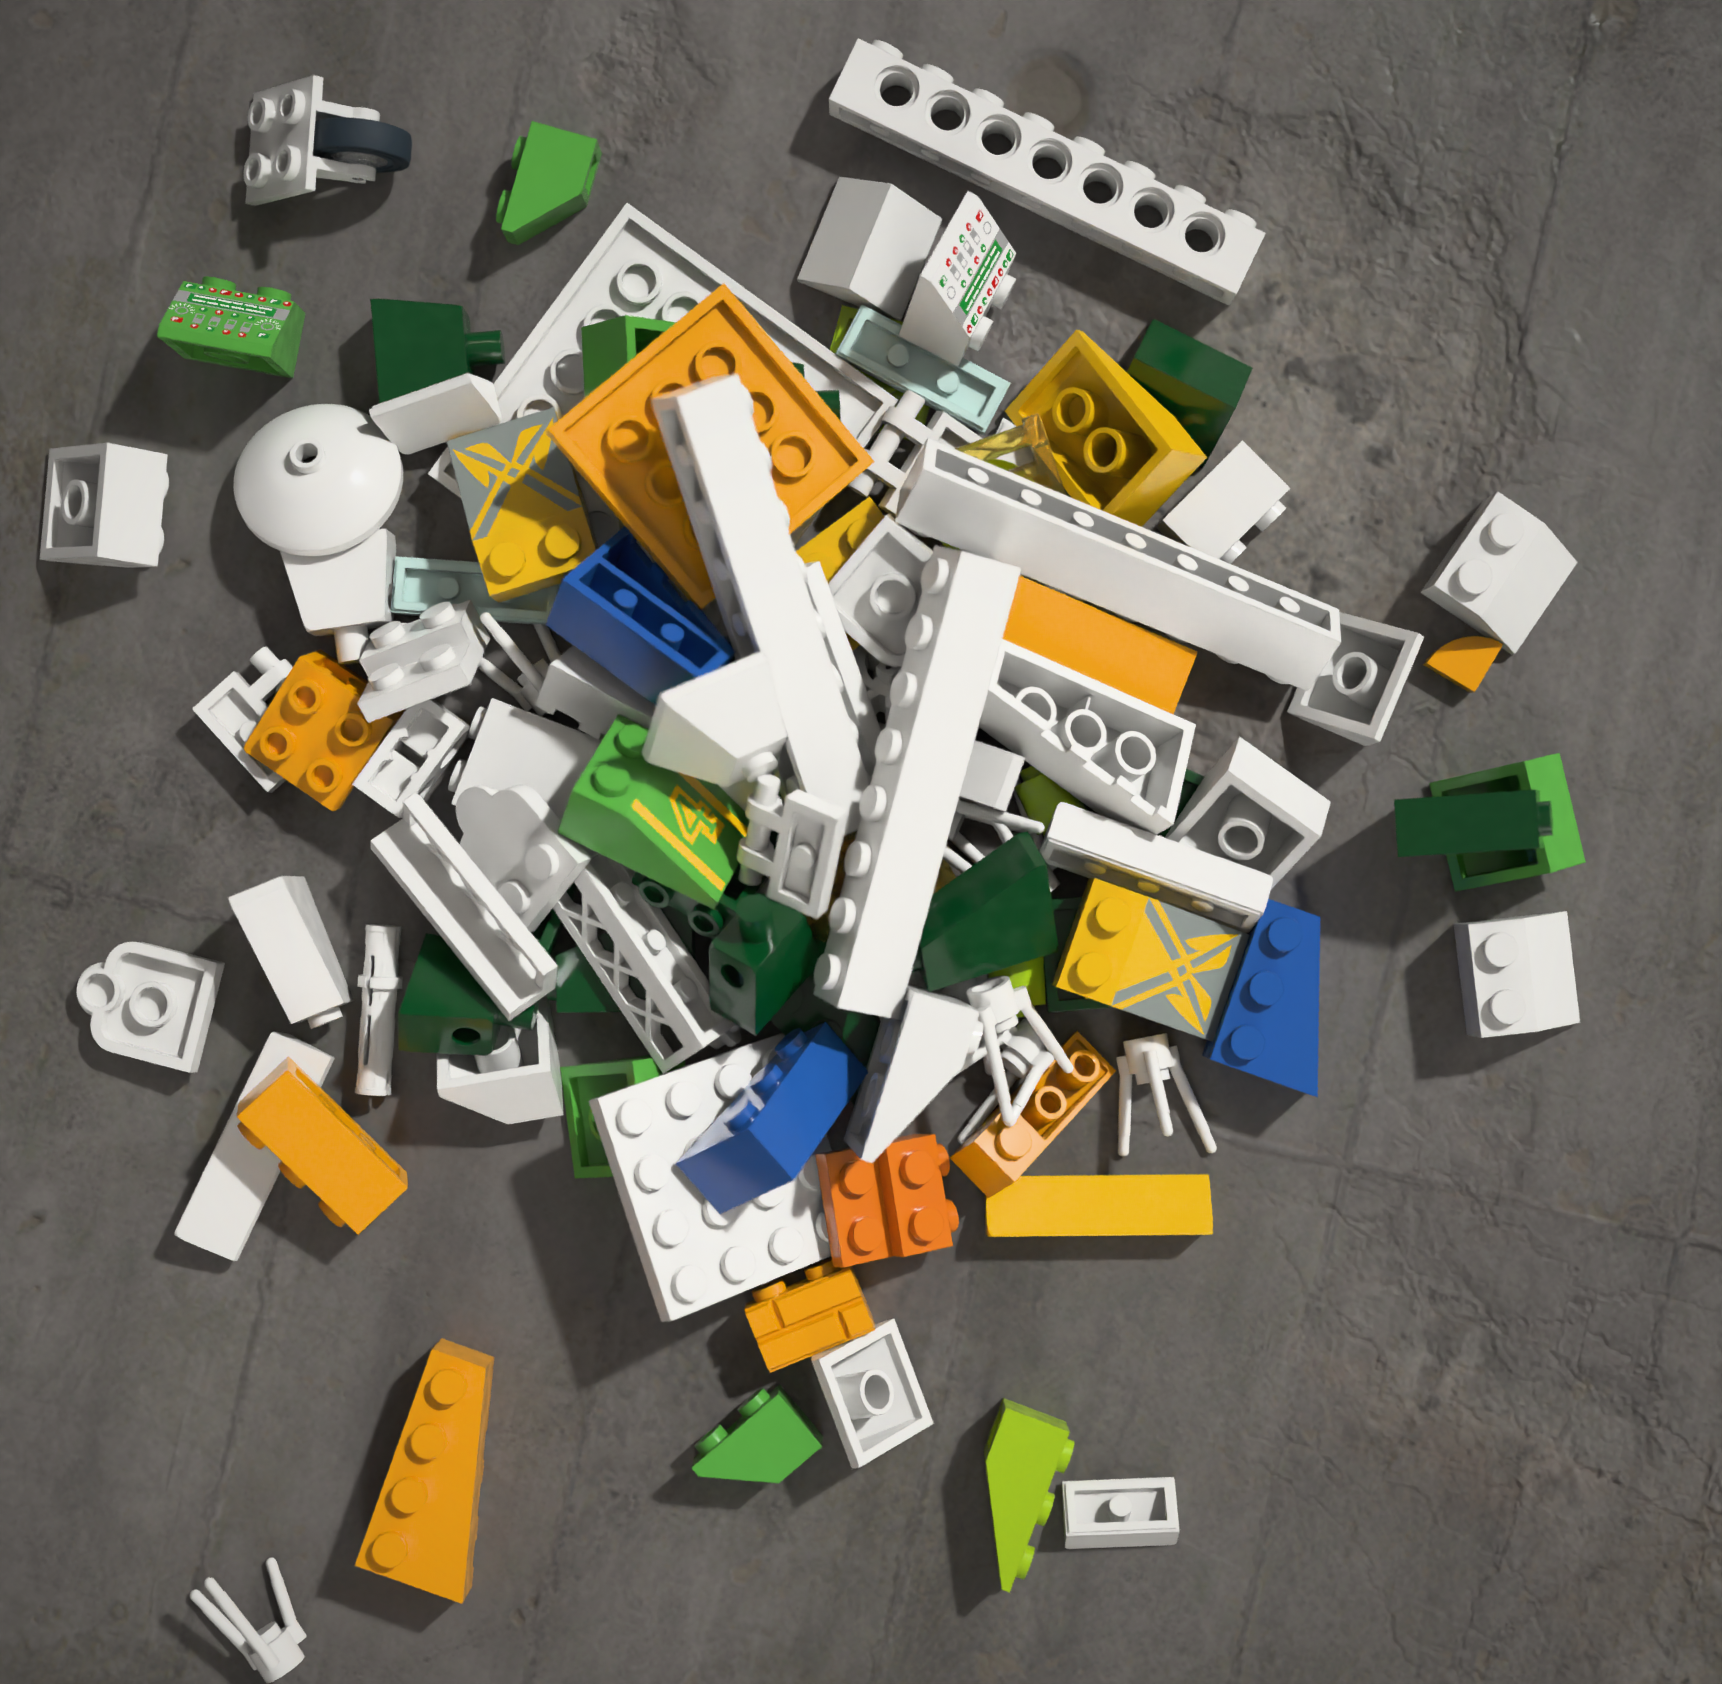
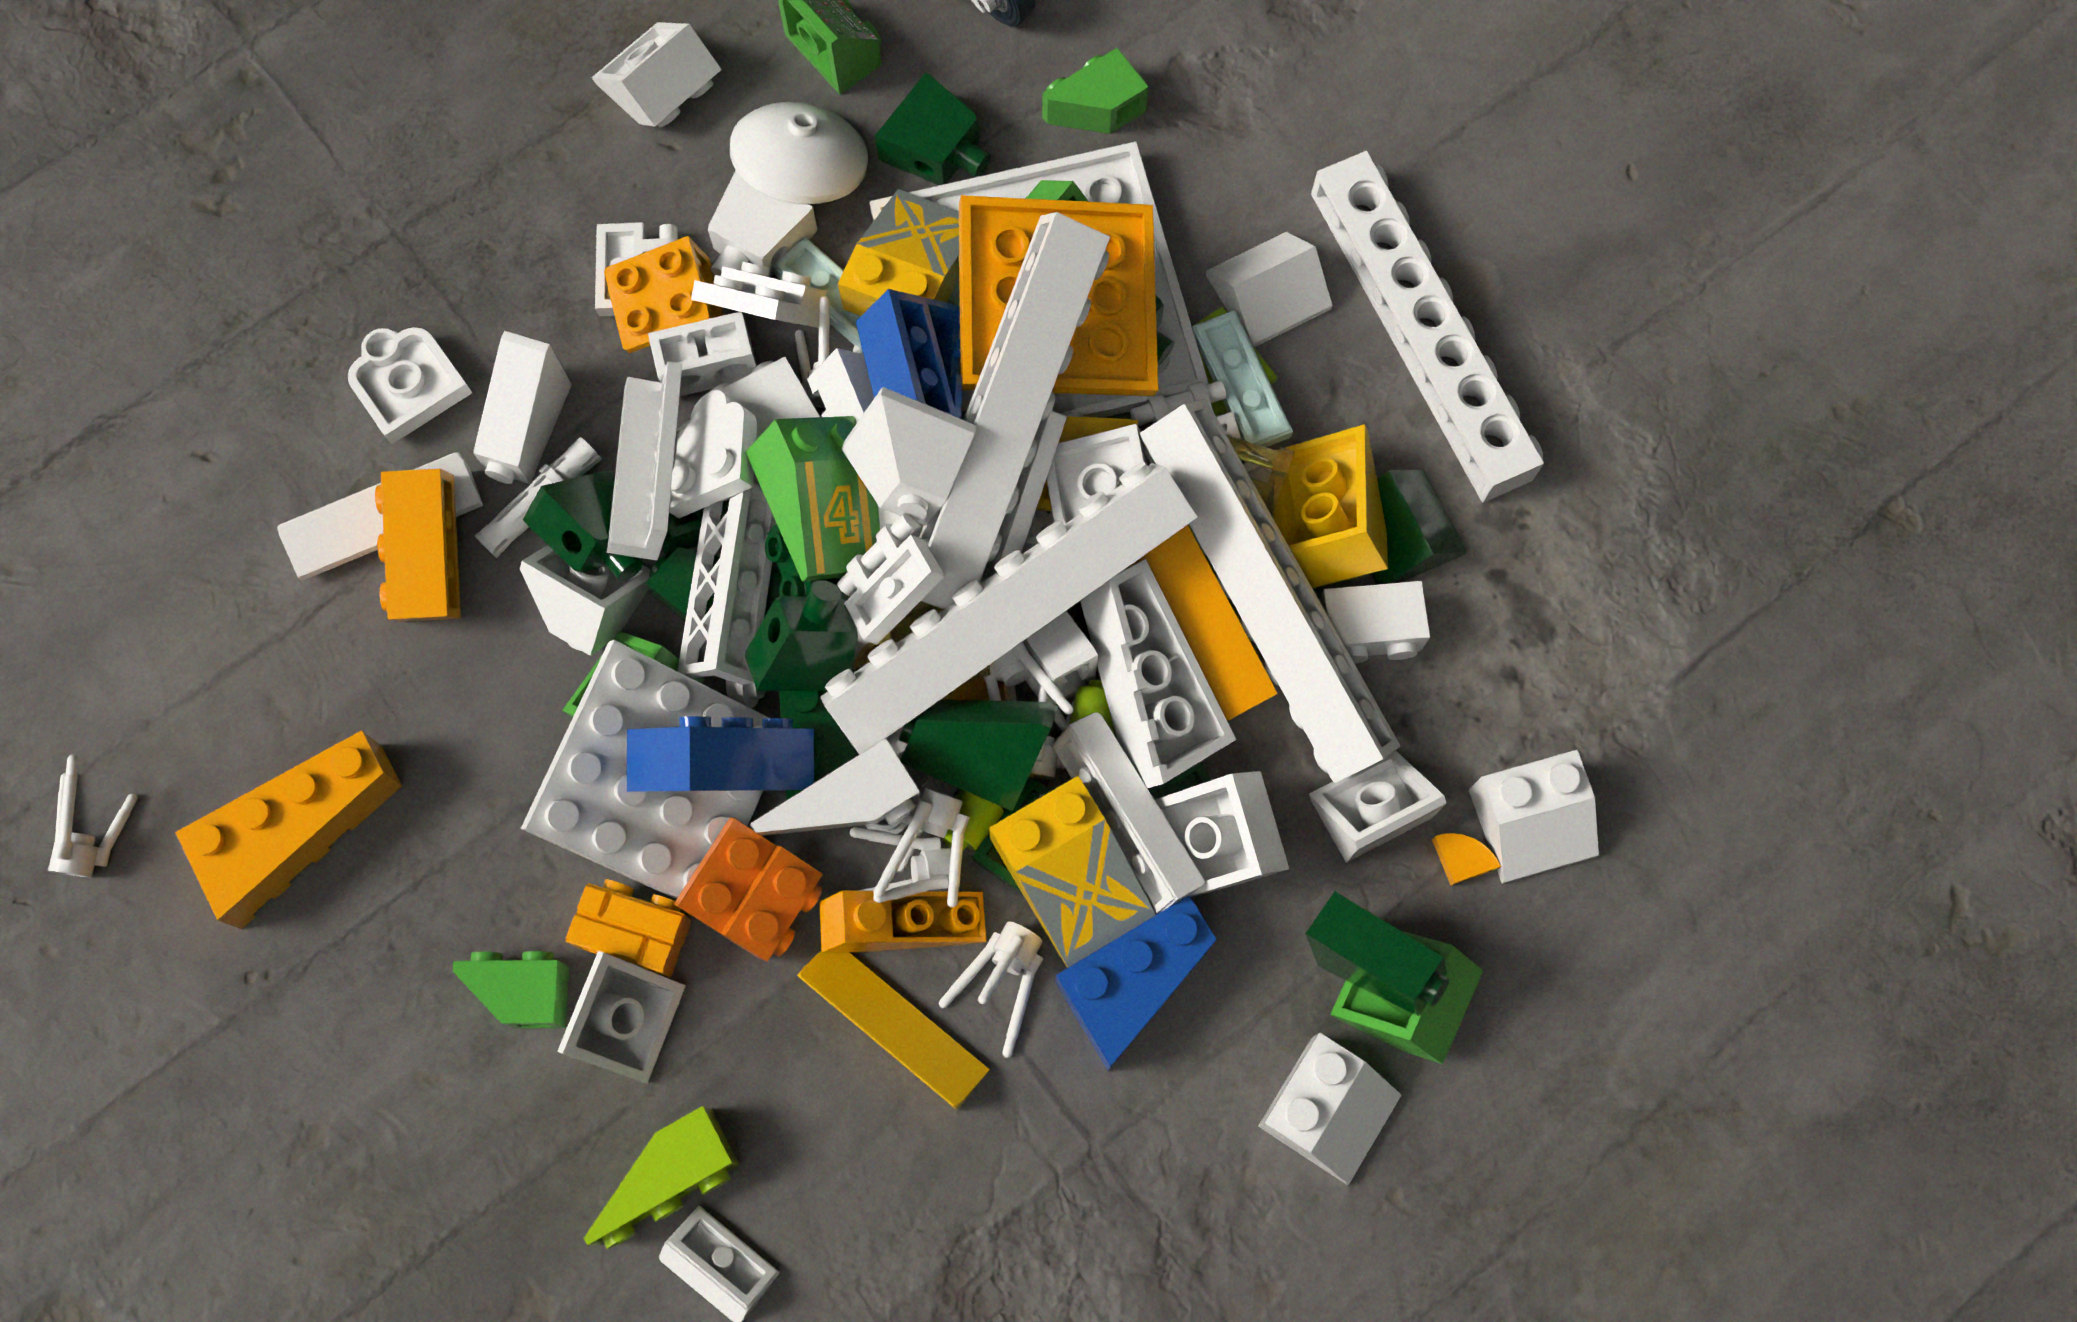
camera: 45 degrees right, 15 degrees down
white slope [369,373,502,455] -> none
white slope [898,191,1016,366] -> none

